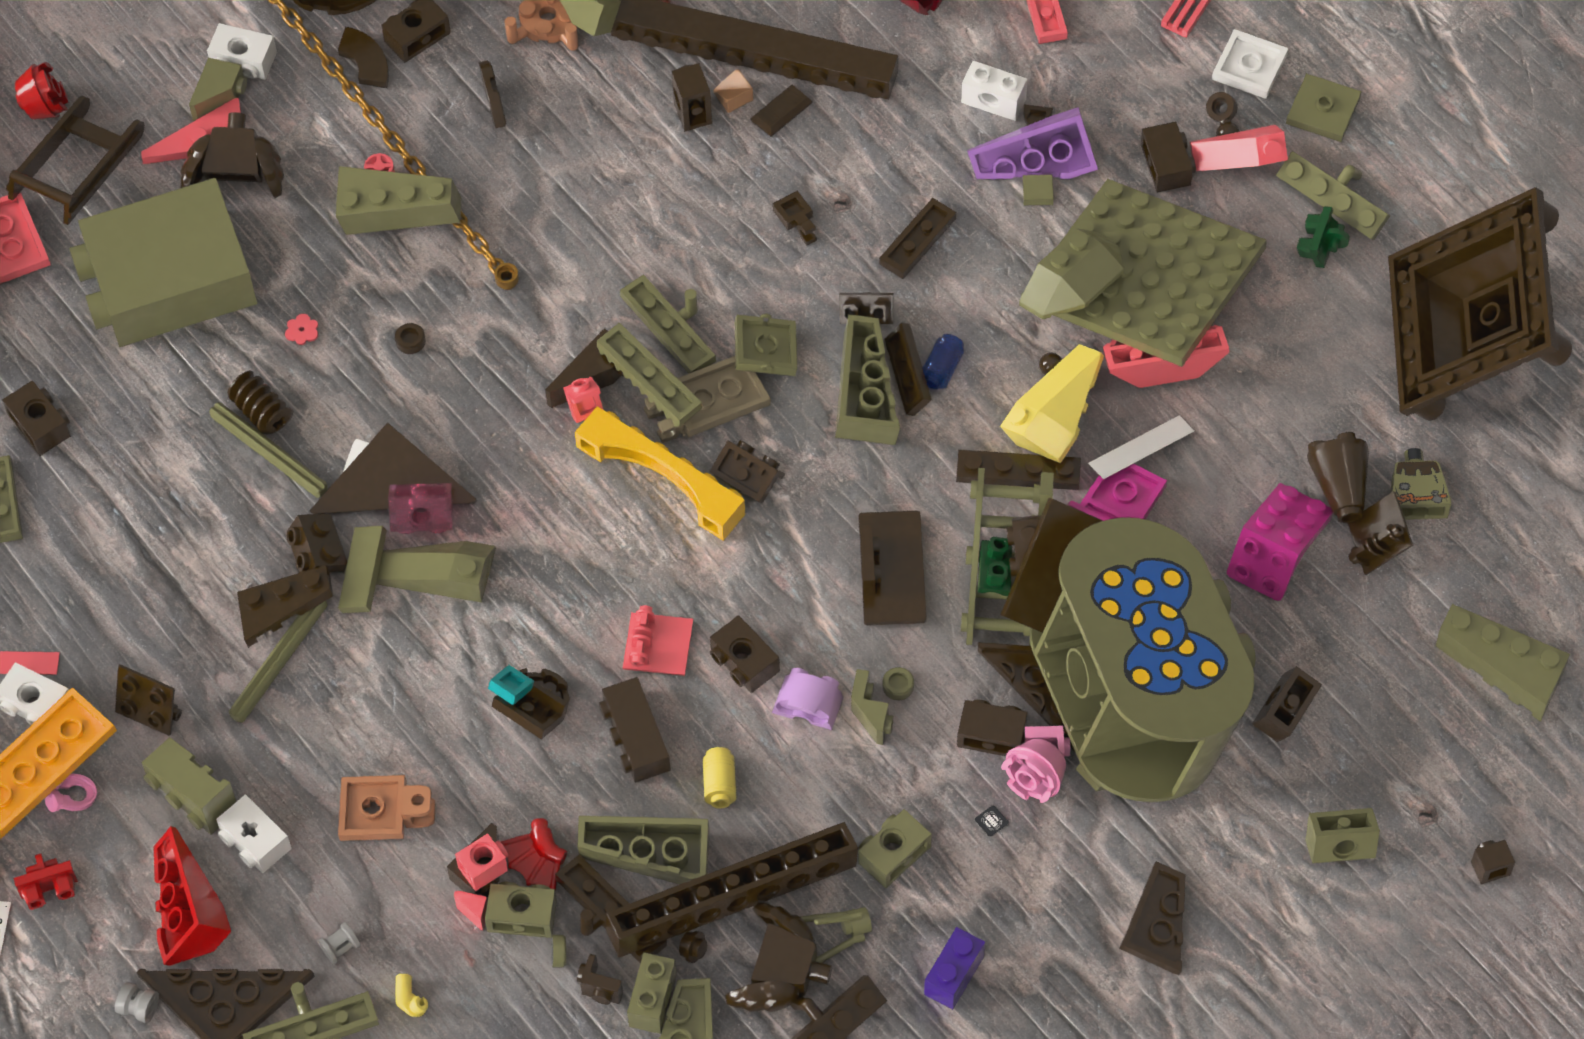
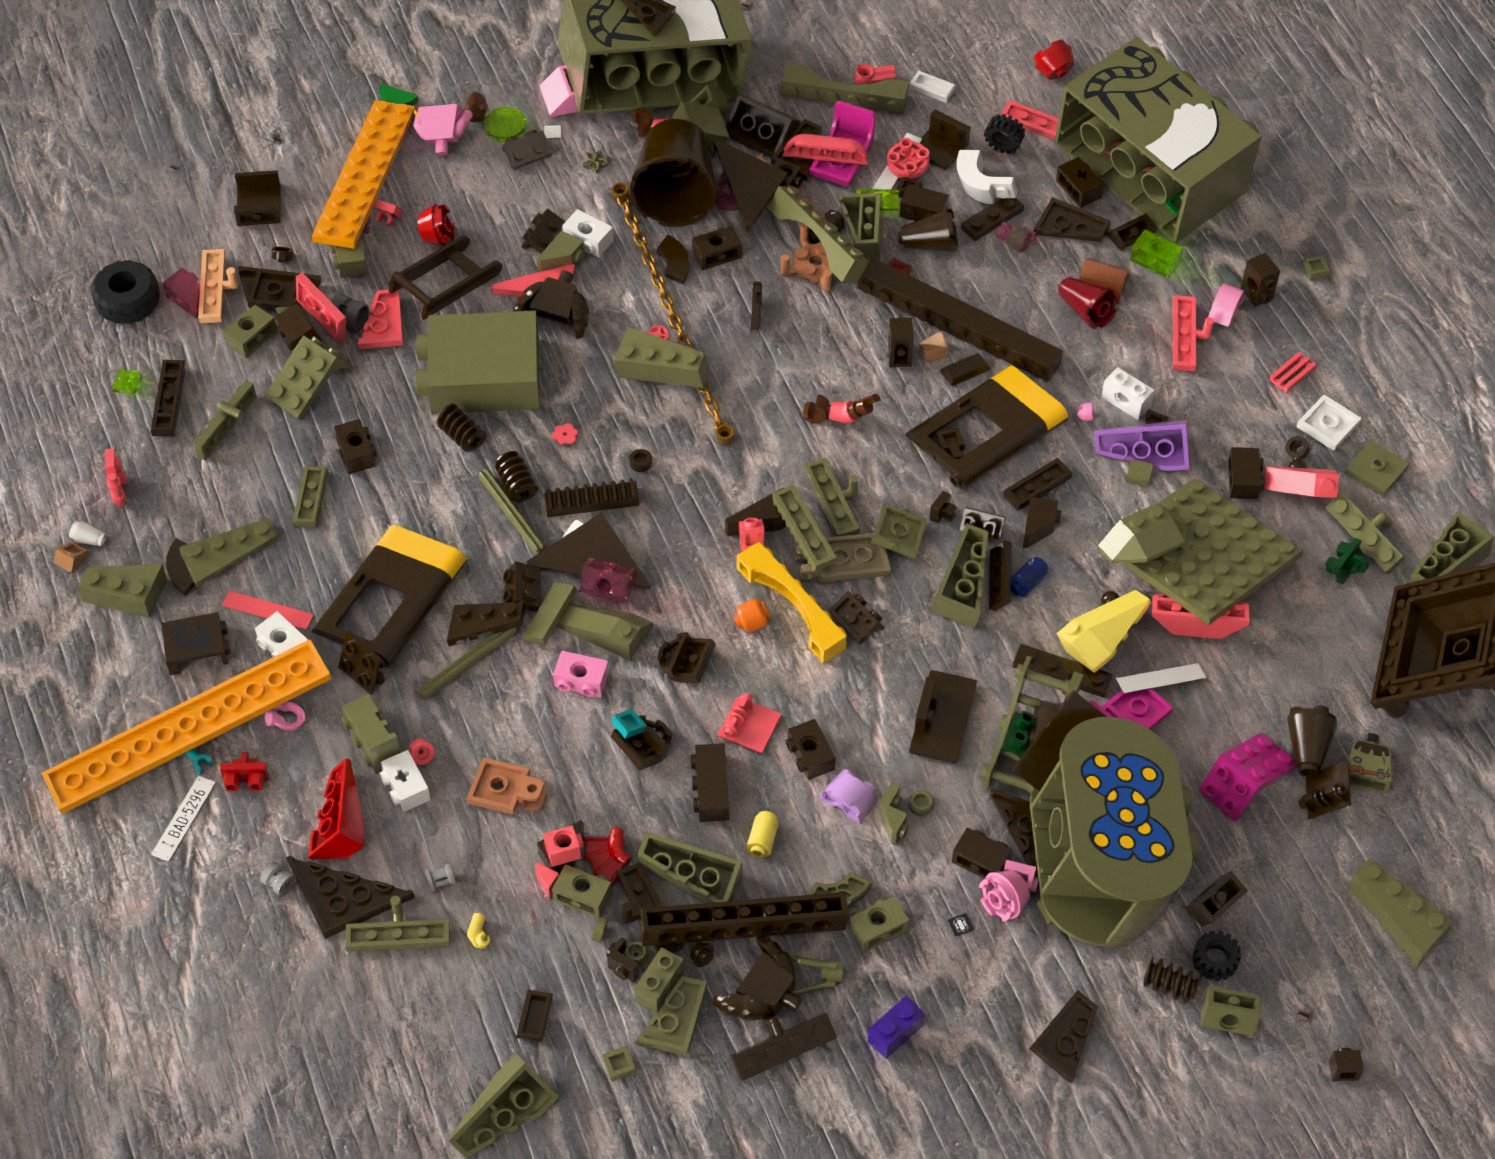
camera: 15 degrees right, 5 degrees down
none -> dark brown piece [312,525,467,668]
none -> coral tile [408,739,434,765]
none -> dark brown piece [437,404,487,452]
none -> dark brown bracket [521,208,566,253]
none -> dark brown gear [544,478,639,517]
none -> bright pink brick [553,651,609,697]
none -> olive plate [623,942,649,965]
none -> dark brown slope [657,632,716,683]
none -> orange head [734,598,771,633]
none -> reddish brown piece [803,394,881,424]
none -> olive tile [808,872,872,907]
none -> dark brown piece [905,365,1068,489]
none -> dark brown tile [930,491,957,524]
none -> dark brown slope [1023,497,1061,548]
none -> bright pink hinge [1077,403,1094,421]
none -> dark brown piece [1143,955,1203,1004]
none -> black tyre [1192,931,1241,981]
none -> olive wedge [1410,511,1494,583]

